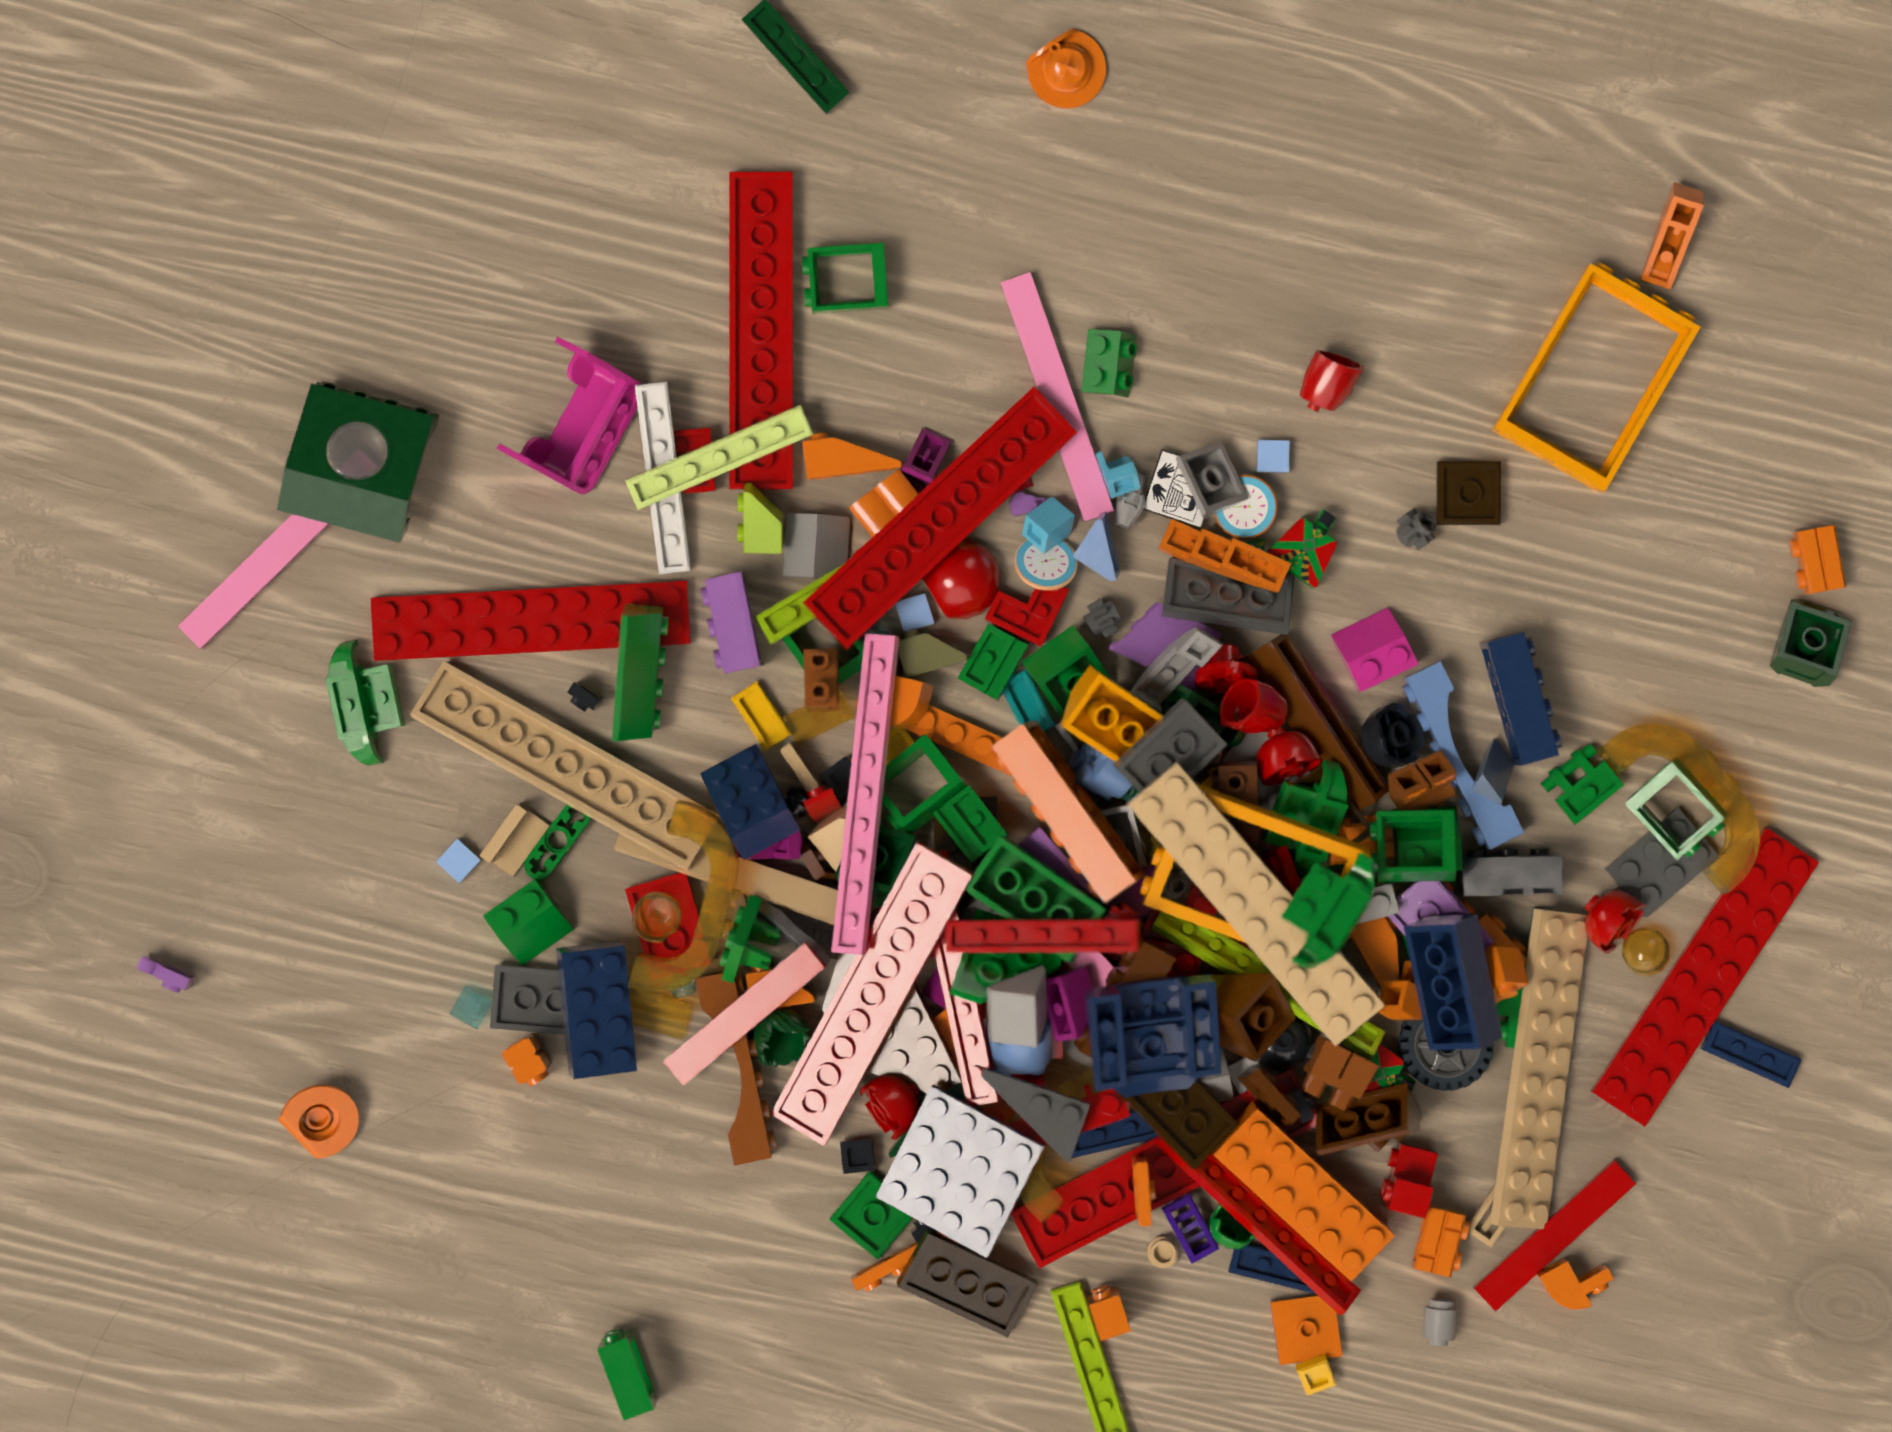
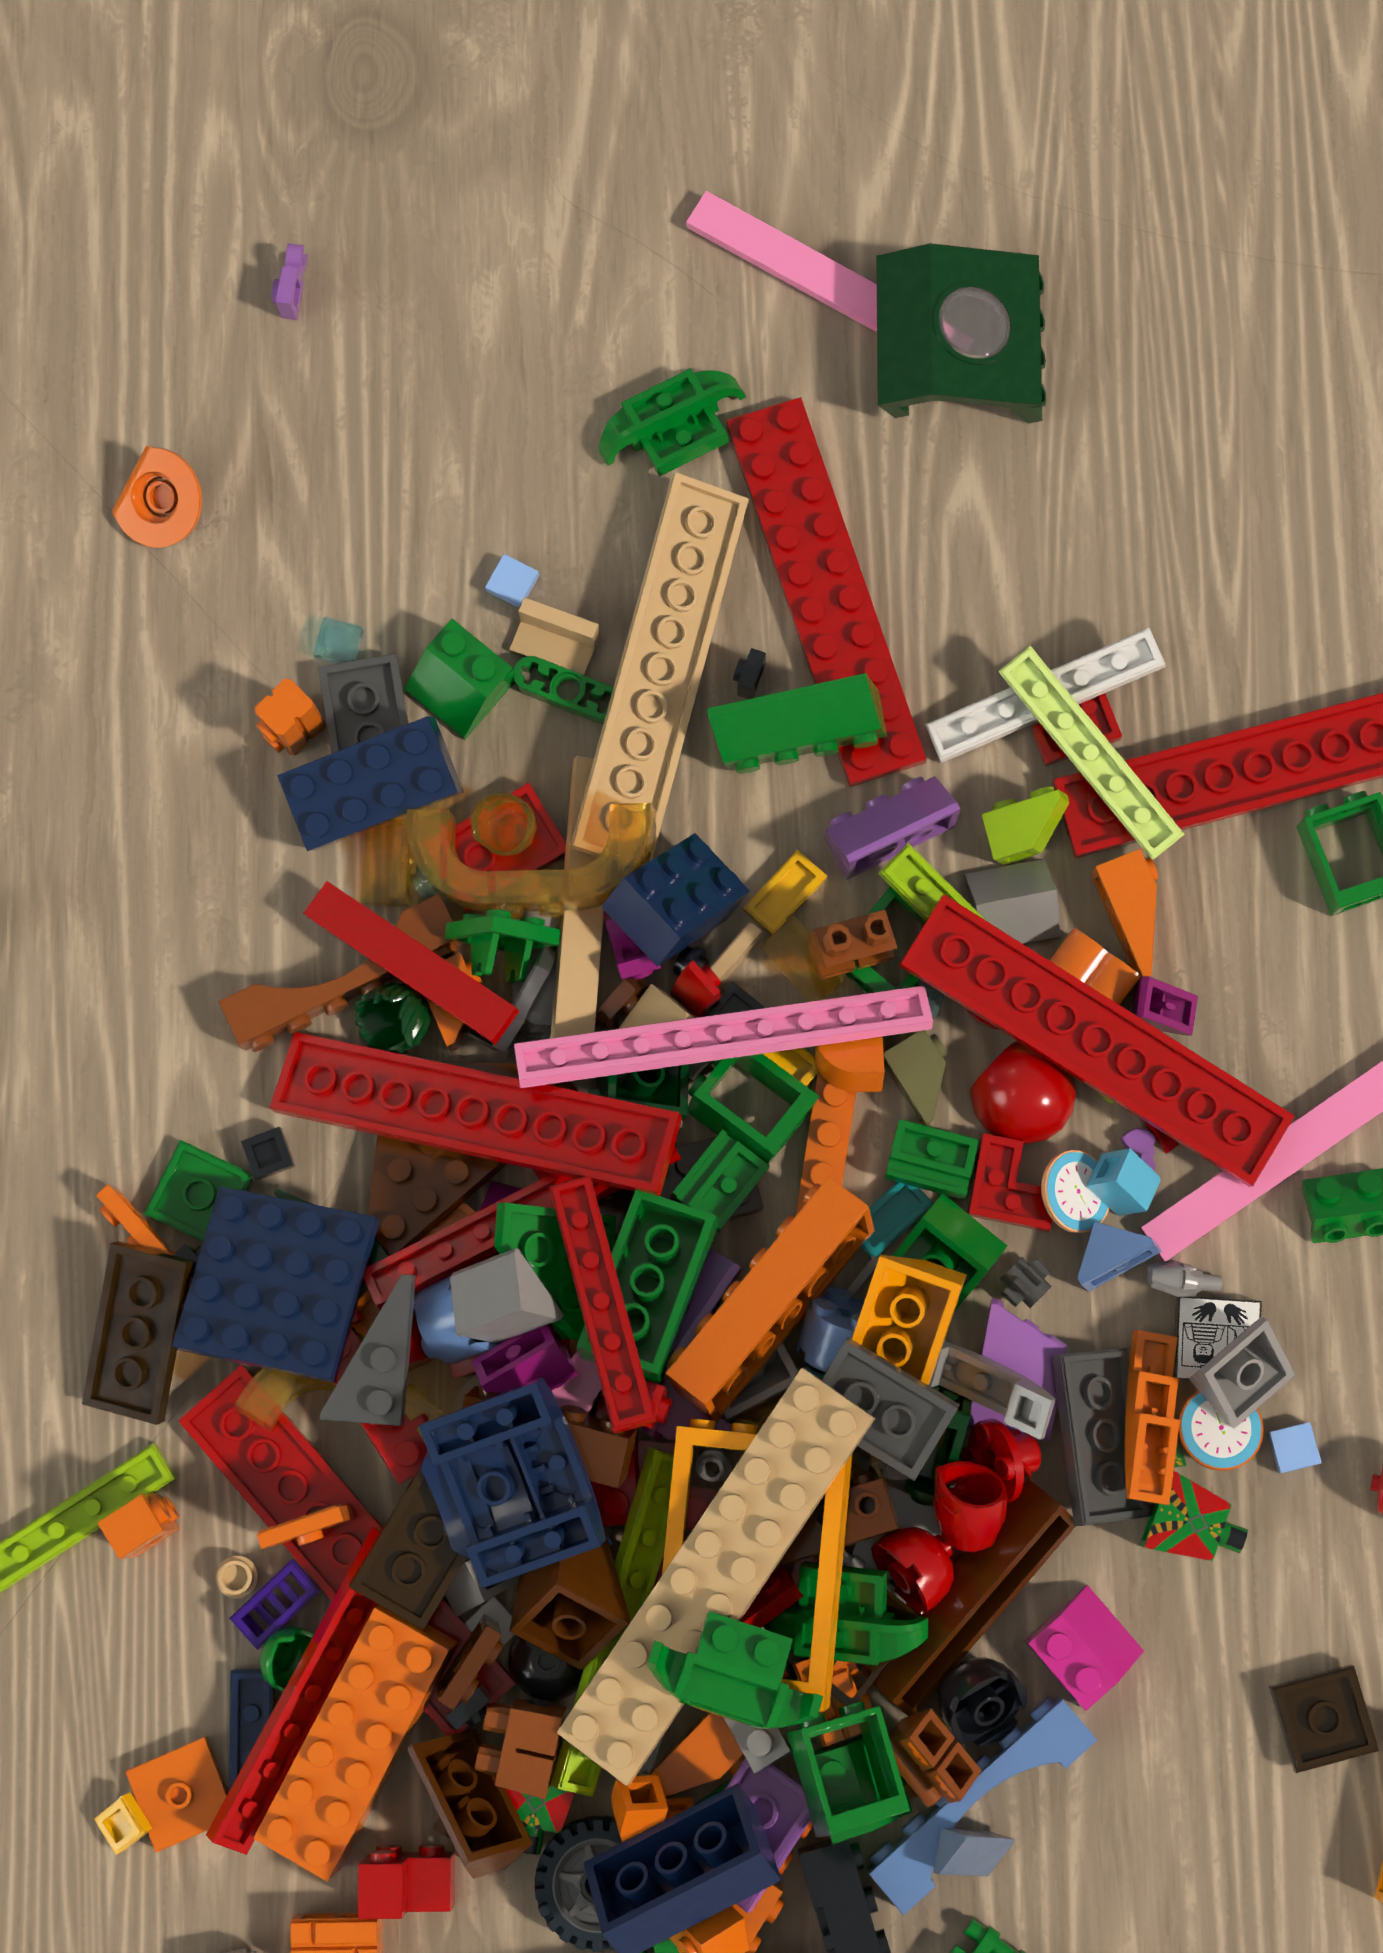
camera: 85 degrees right, 10 degrees down
dark pink windscreen [496,336,641,494] -> none
red cylinder [860,1075,920,1140] -> none
light blue tile [895,593,935,633] -> none
dark blue tile [1071,1110,1158,1158] -> none
medium azure panel [1096,451,1141,499] -> none
dark grey gear [1396,508,1436,550] -> none
dark blue brick [1479,632,1562,766] -> none

